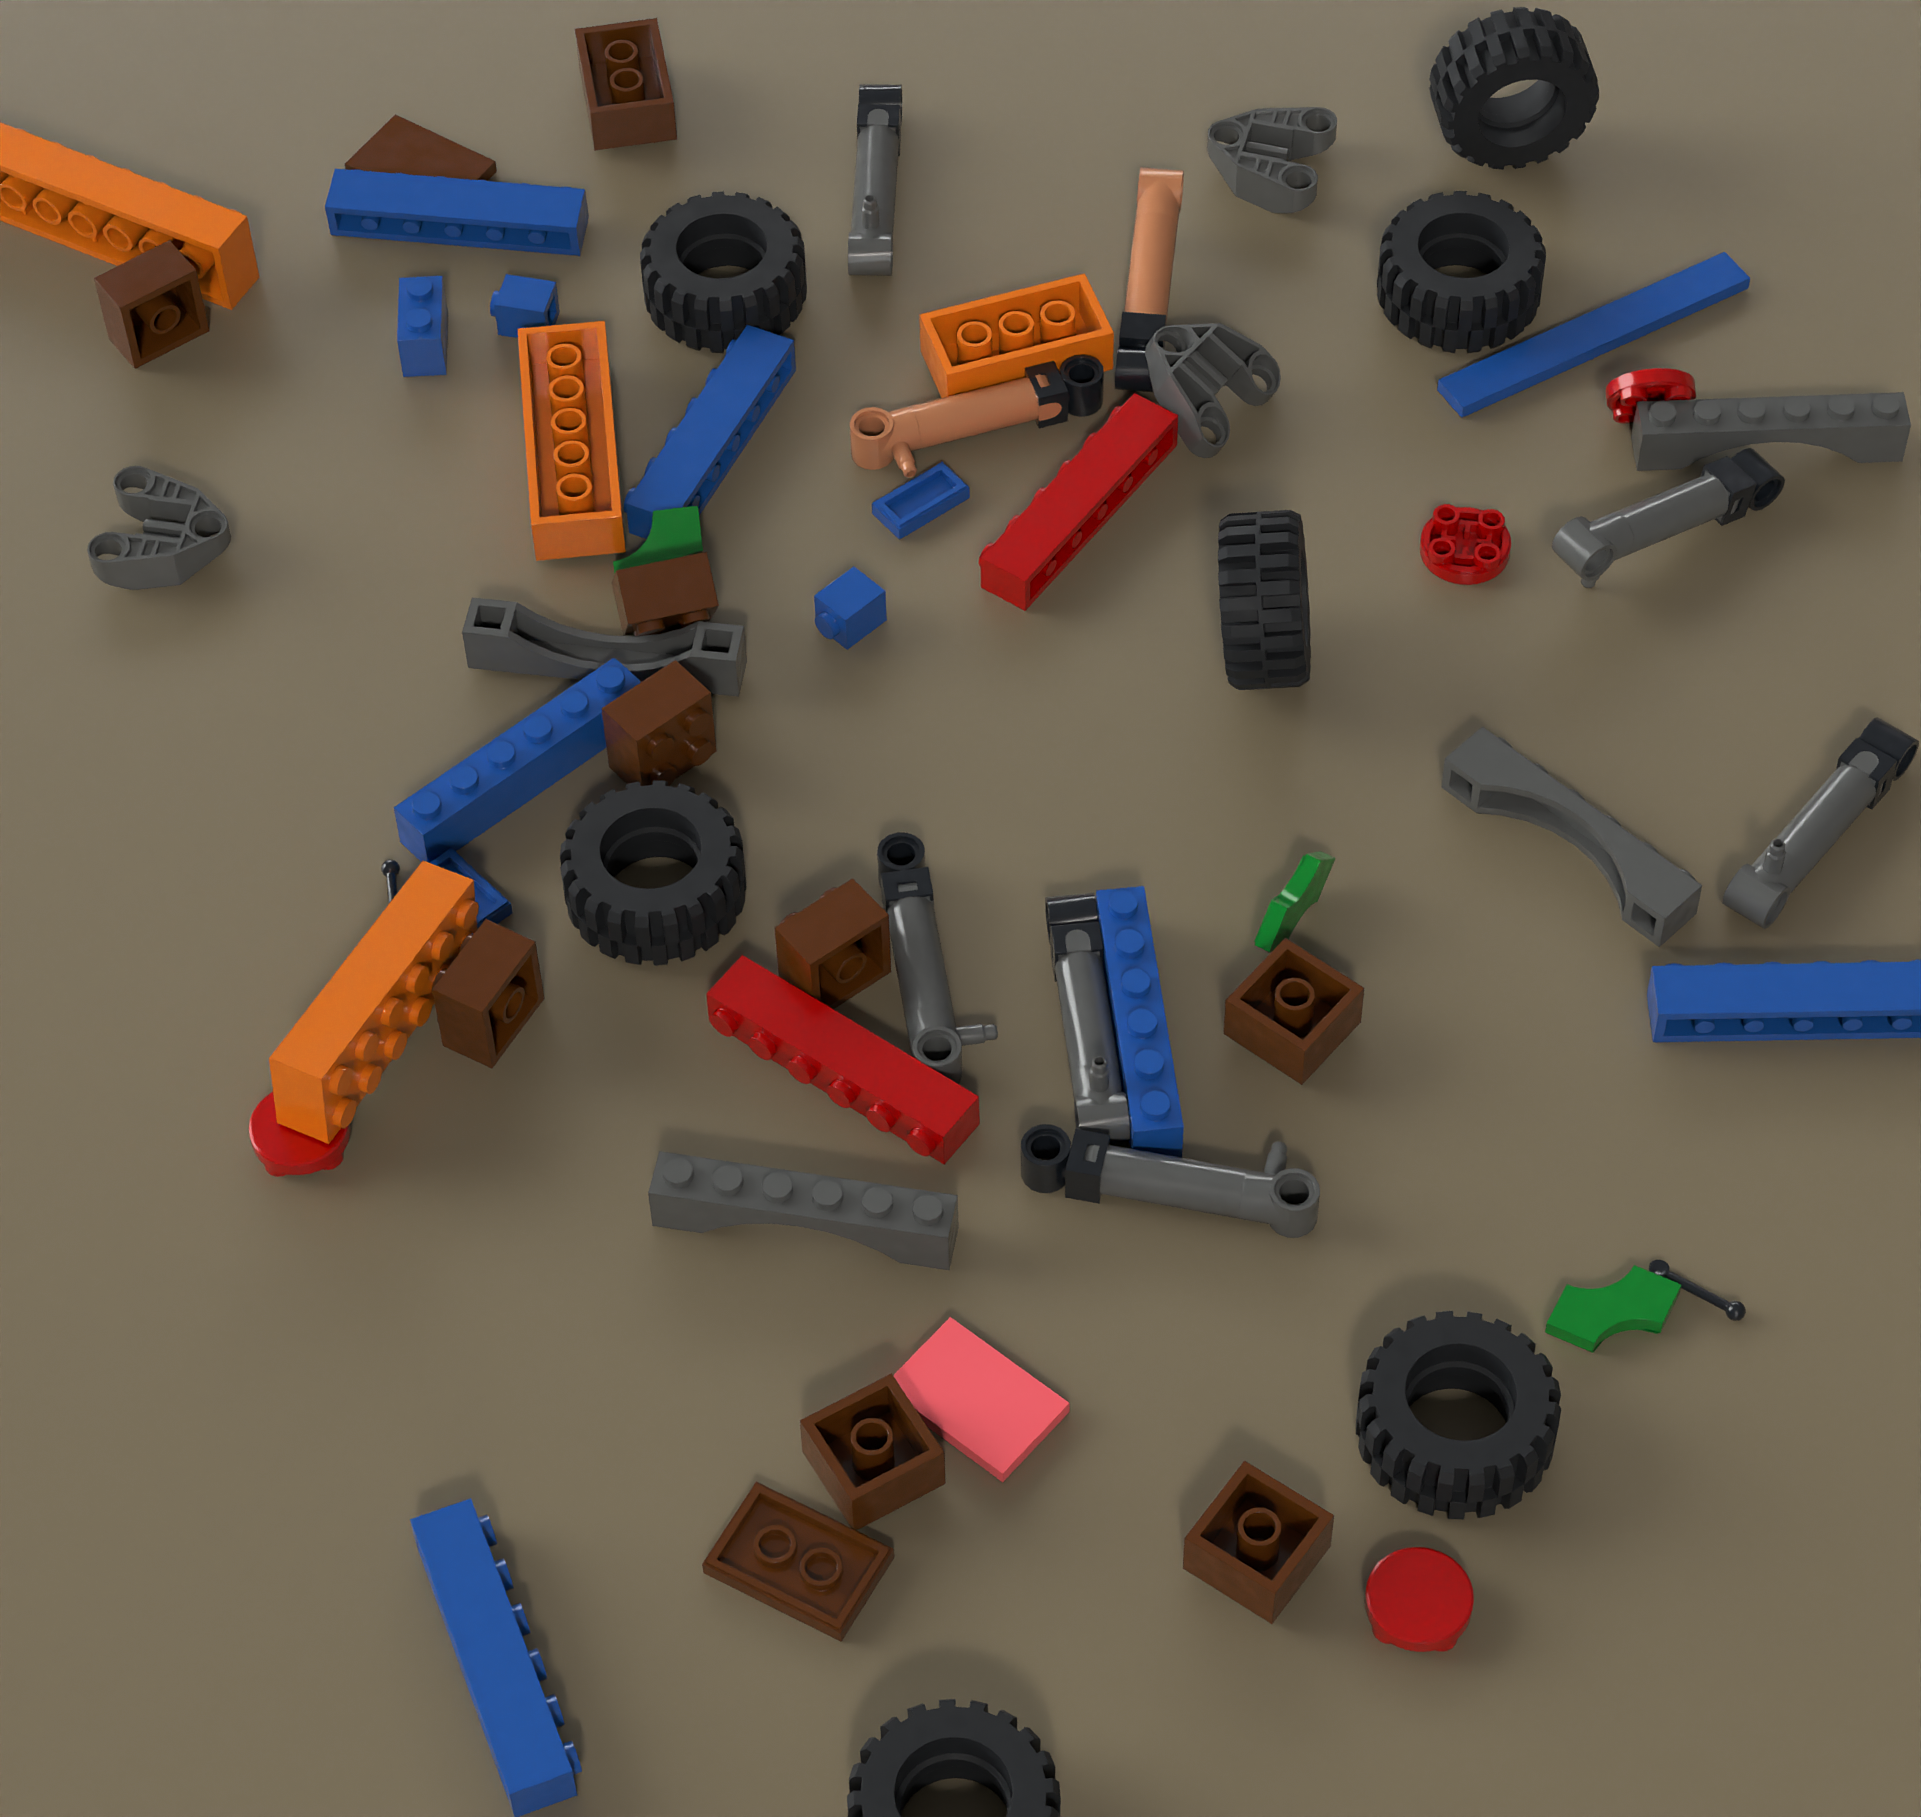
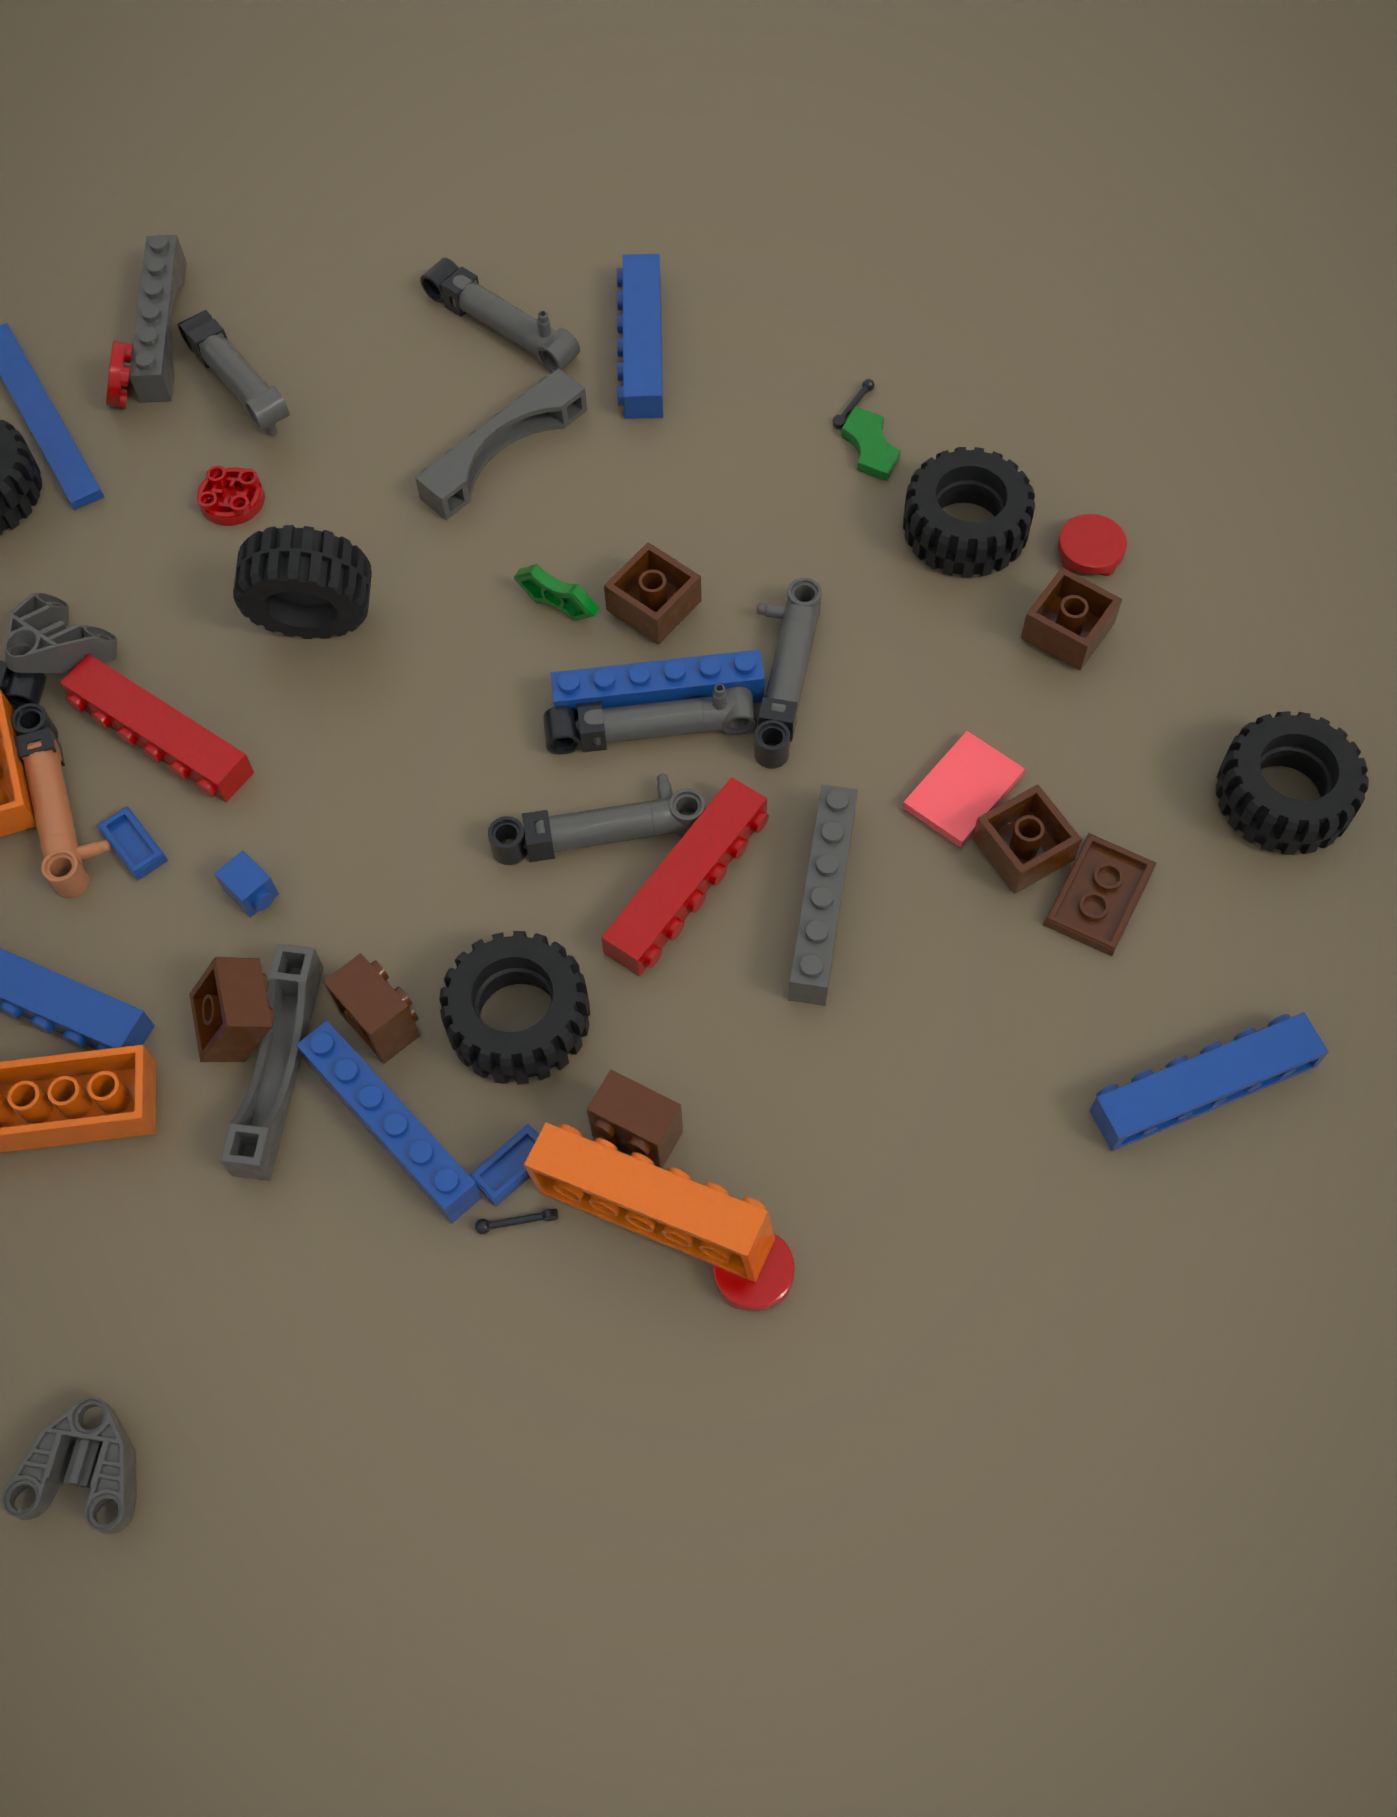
camera: 90 degrees left, 10 degrees up
green tile [613,506,703,574] -> none
reddish brown brick [775,878,891,1009] -> none

